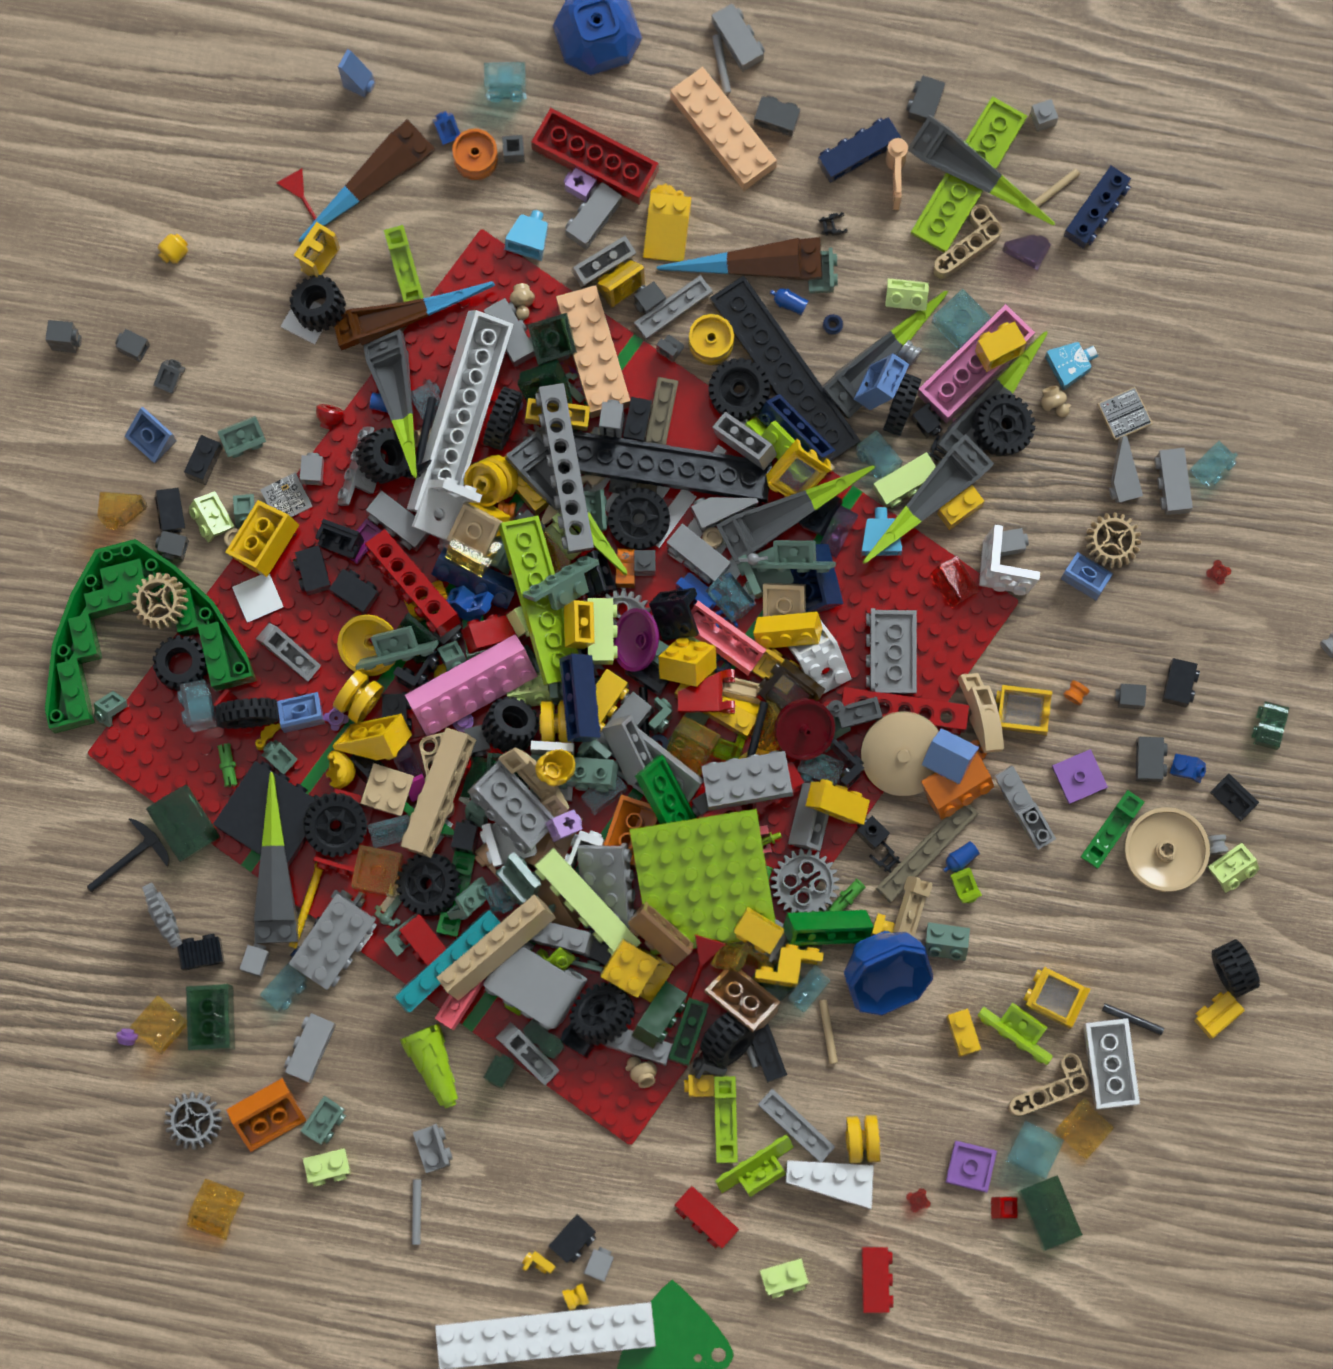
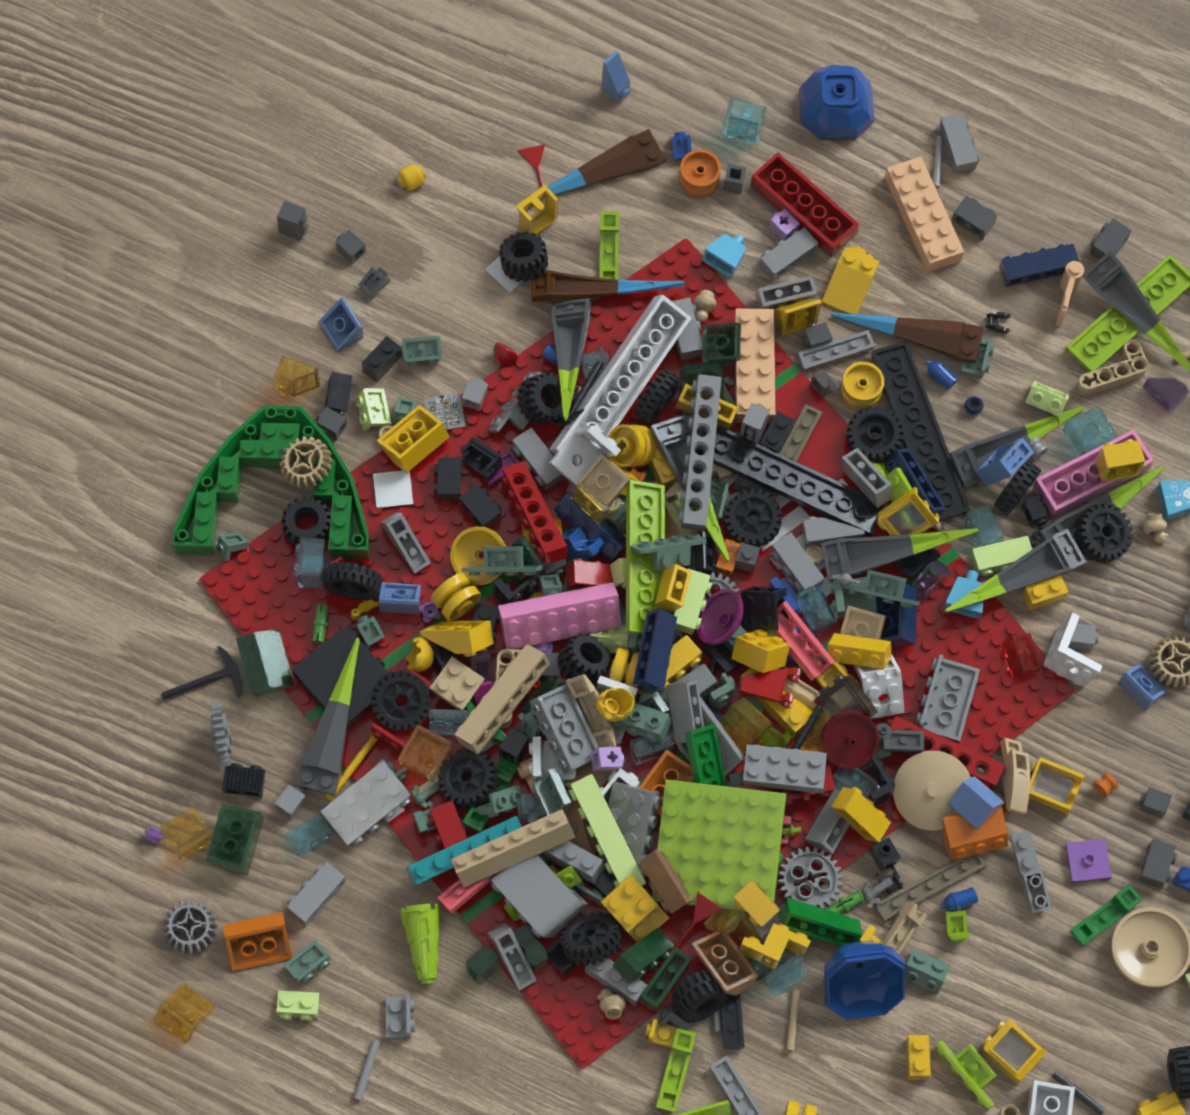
camera: 10 degrees right, 10 degrees down
none -> light grey piece [863,877,893,906]

